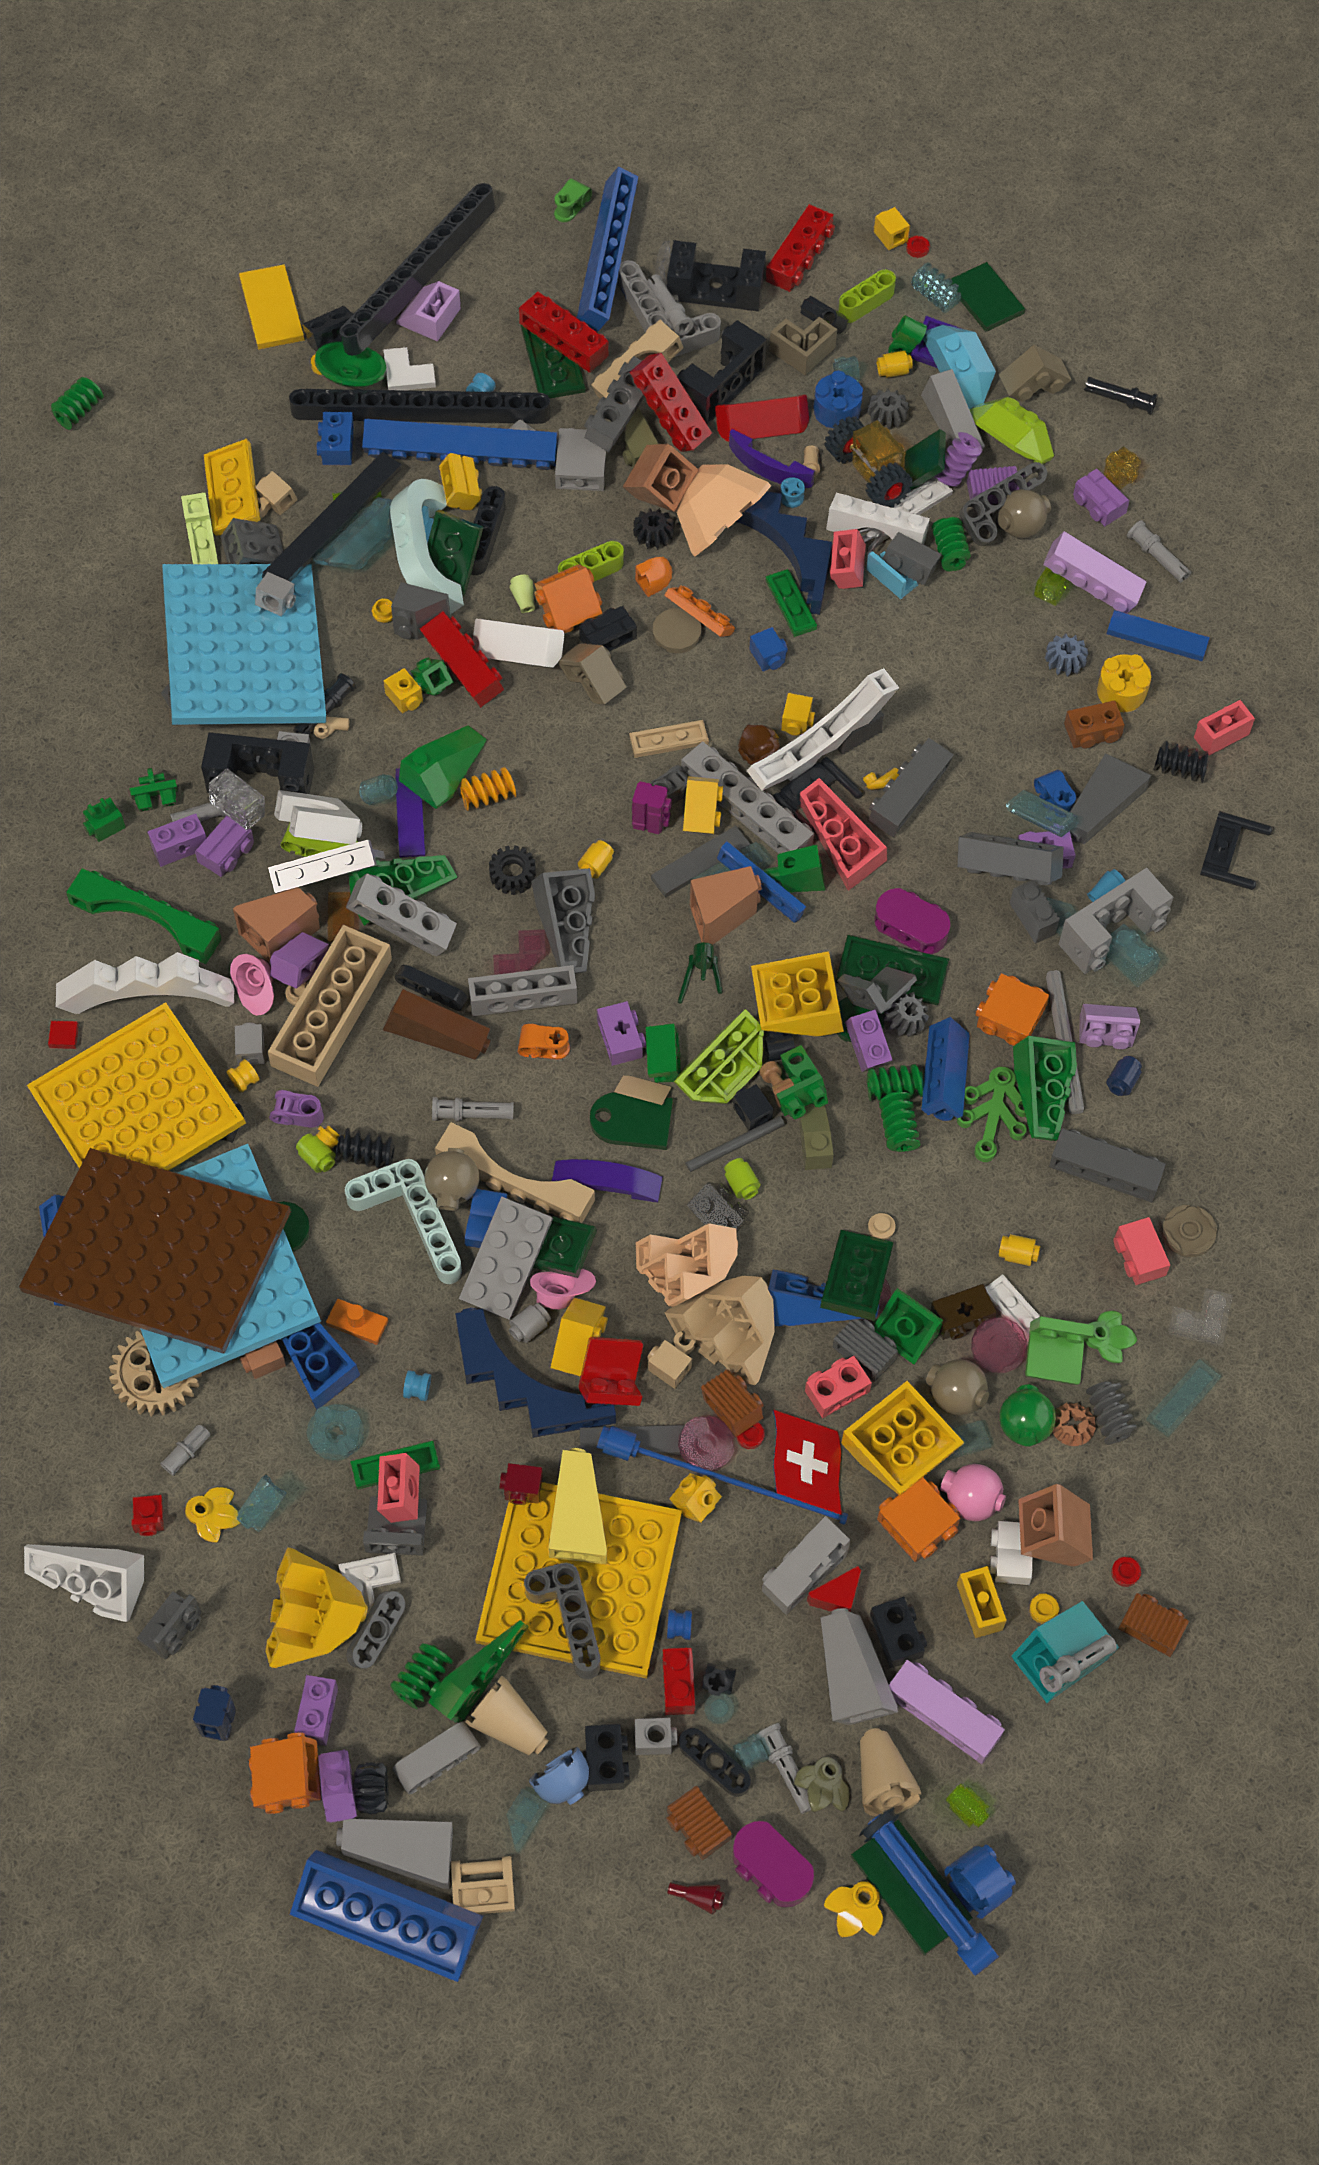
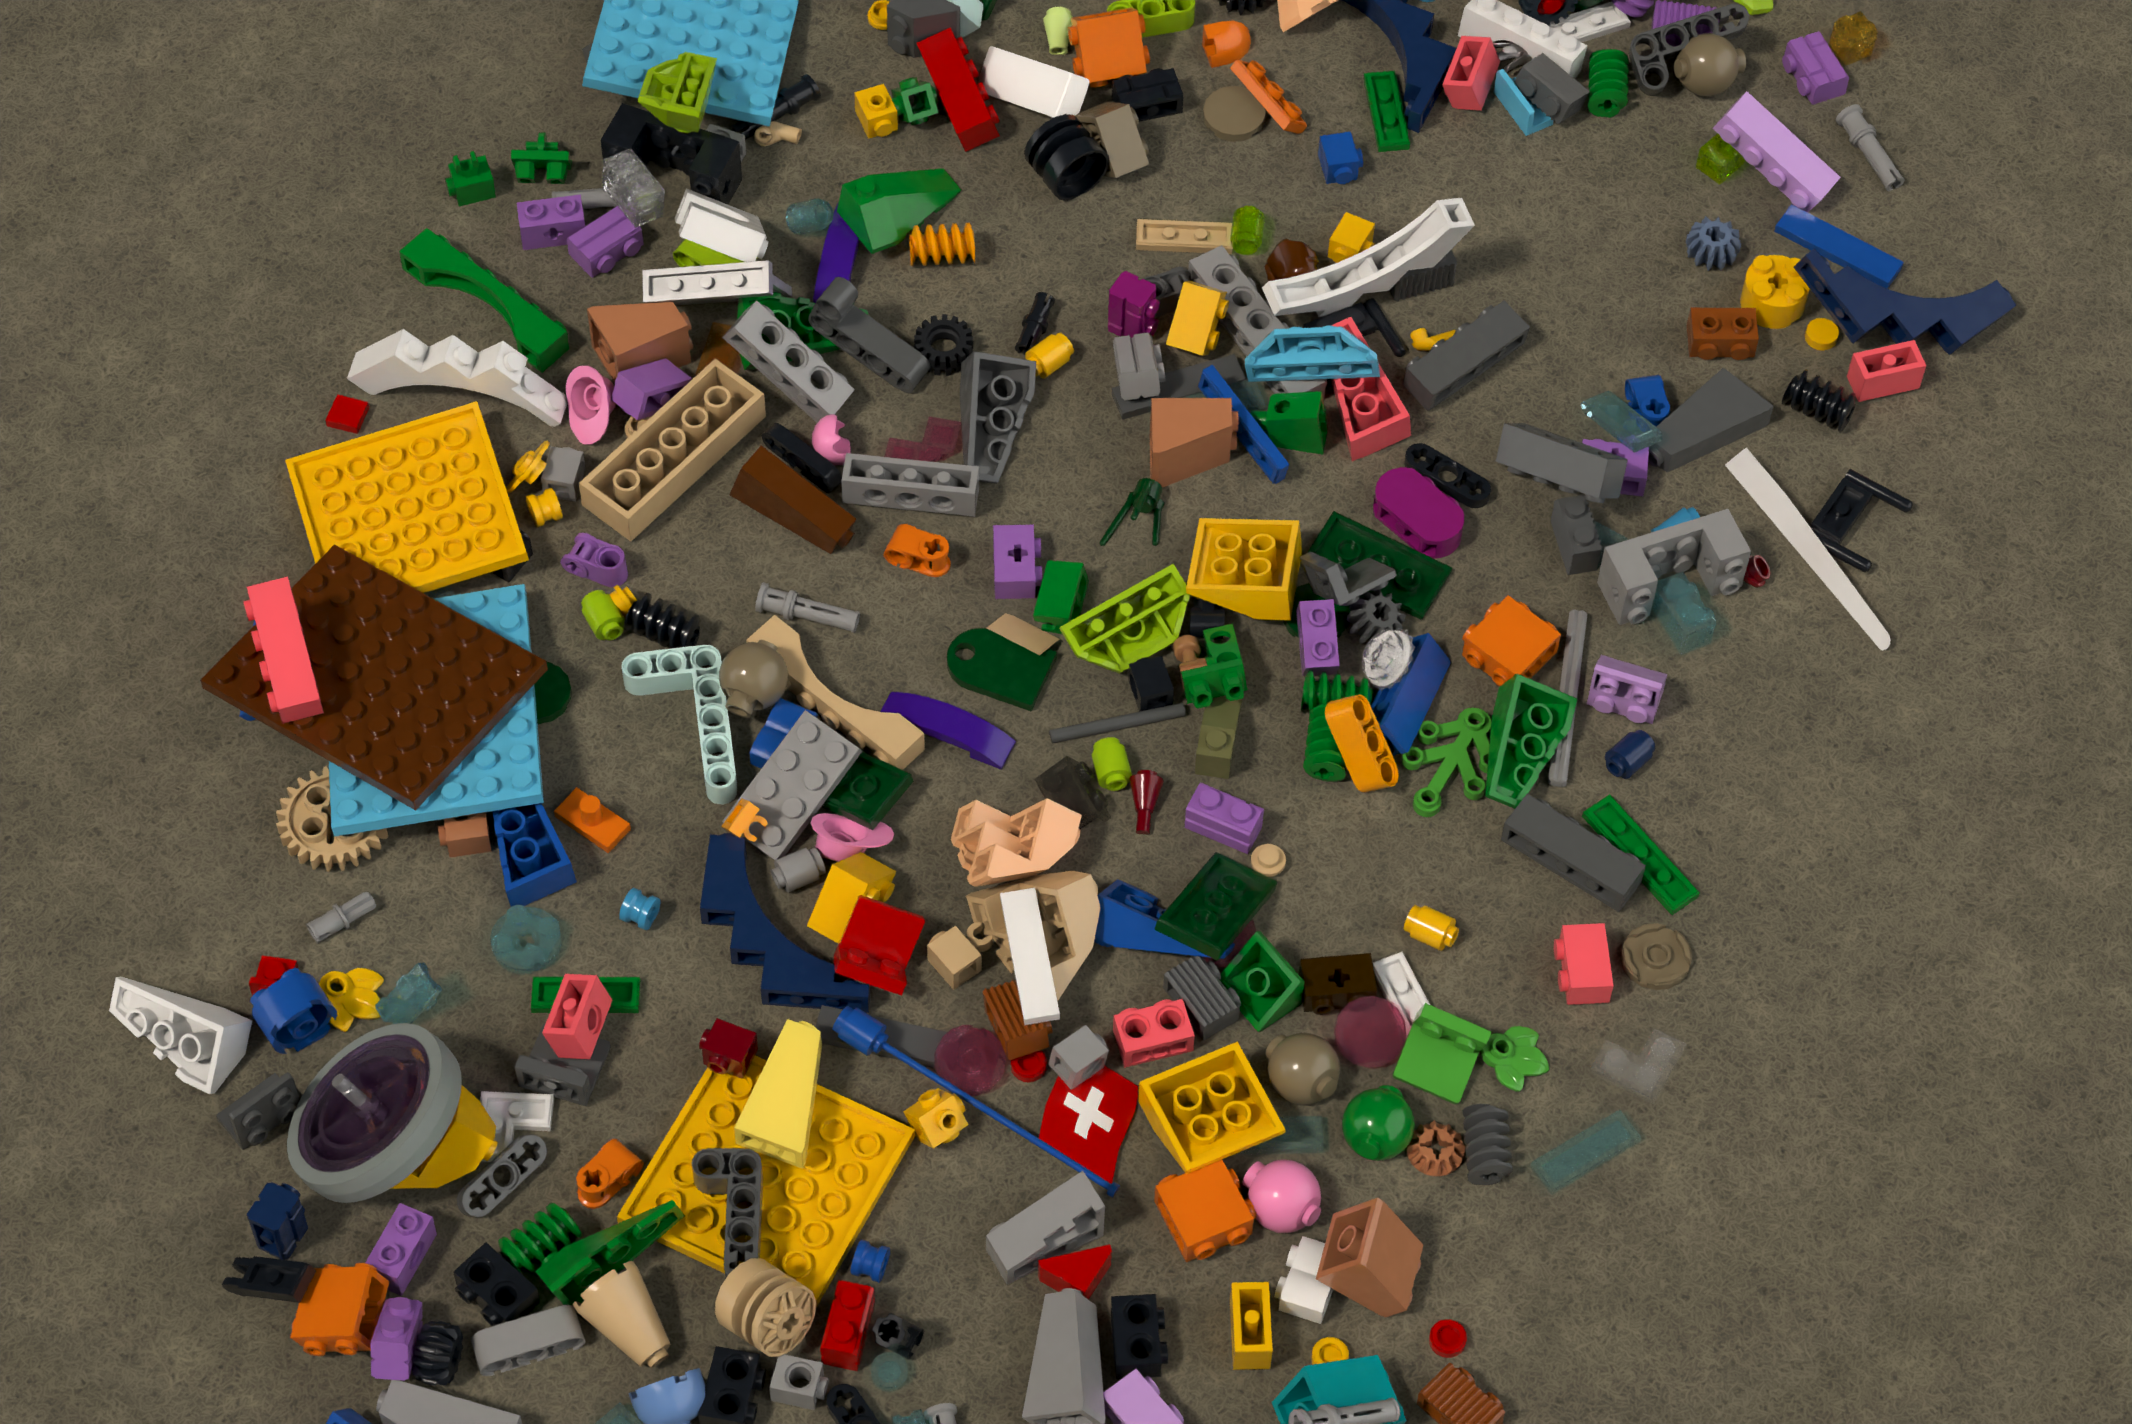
camera: 15 degrees right, 5 degrees down
none -> black hinge [222,1256,316,1303]
none -> coral wedge [243,576,324,724]
none -> blue brick [250,968,337,1054]
none -> wheel [287,1023,462,1203]
none -> black brick [453,1242,540,1326]
none -> yellow plate [506,440,550,494]
none -> orange piece [576,1139,644,1209]
none -> lime wedge [638,52,717,133]
none -> tan wheel [715,1258,816,1357]
none -> light orange tile [721,798,768,842]
none -> dark grey beam [808,277,931,393]
none -> bright pink hair [812,414,850,465]
none -> white tile [1000,888,1060,1025]
none -> black pin [1015,292,1055,355]
none -> black wheel [1024,114,1109,201]
none -> light grey brick [1048,1025,1109,1090]
none -> light grey brick [1113,333,1166,401]
none -> dark red cone [1129,770,1164,835]
none -> medium lavender brick [1184,782,1264,854]
none -> clear neon green brick [1230,206,1265,255]
none -> medium azure wedge [1245,325,1380,382]
none -> light orange beam [1325,694,1399,793]
none -> clear piece [1362,628,1415,691]
none -> black beam [1404,443,1491,508]
none -> green tile [1582,794,1700,915]
none -> white sticker [1725,447,1891,650]
none -> dark red plate [1744,555,1771,588]
none -> dark blue arch [1794,249,2016,355]
none -> yellow tile [1805,318,1839,351]

